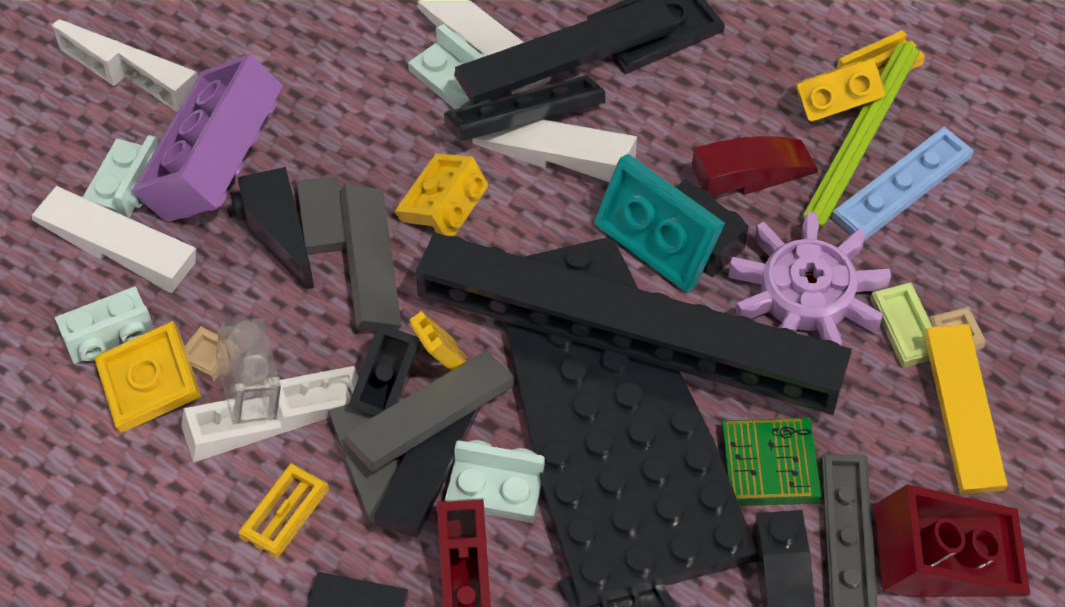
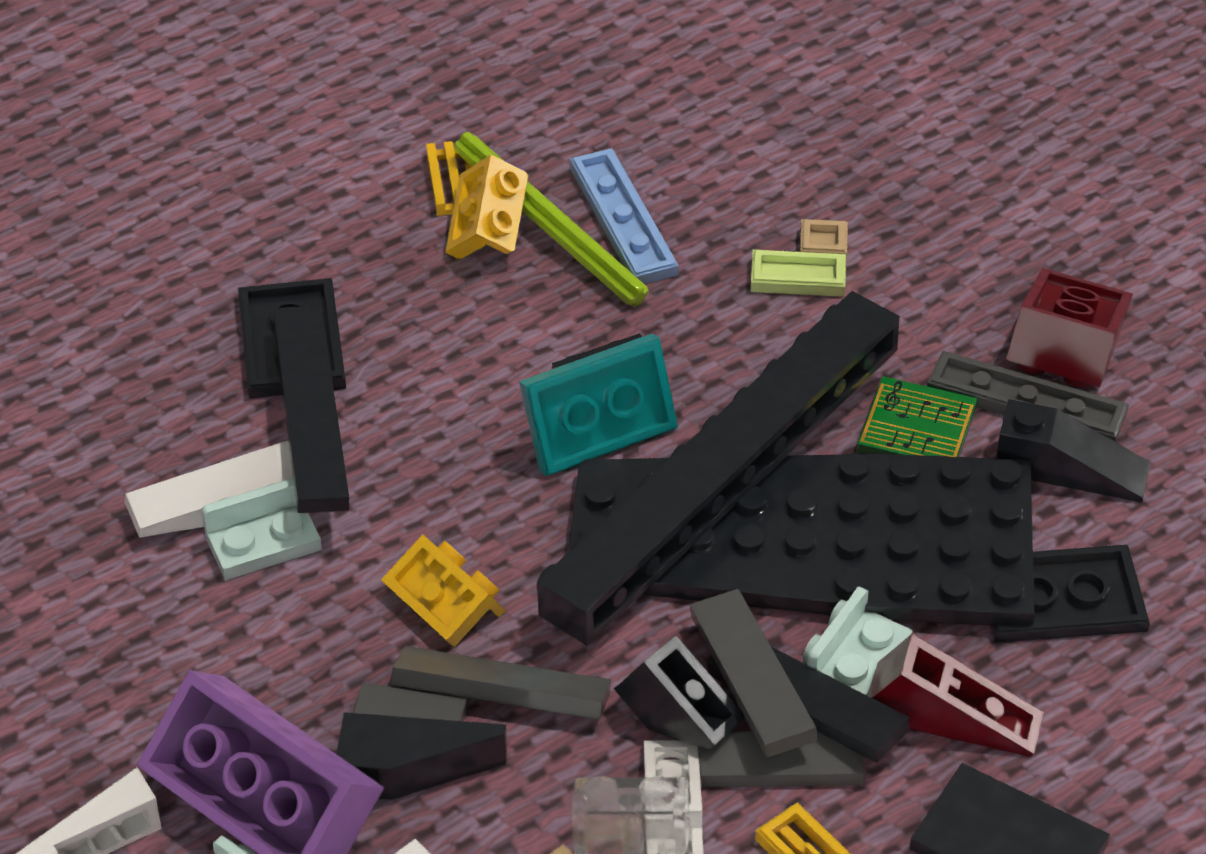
camera: 70 degrees left, 10 degrees down
yellow tile [410,311,467,371] -> none
black tile [444,75,606,142] -> none
white slope [472,120,637,182] -> none
dark red slope [692,136,818,197] -> none
lavender gear [729,212,891,346] -> none
yellow tile [924,324,1008,495] -> none

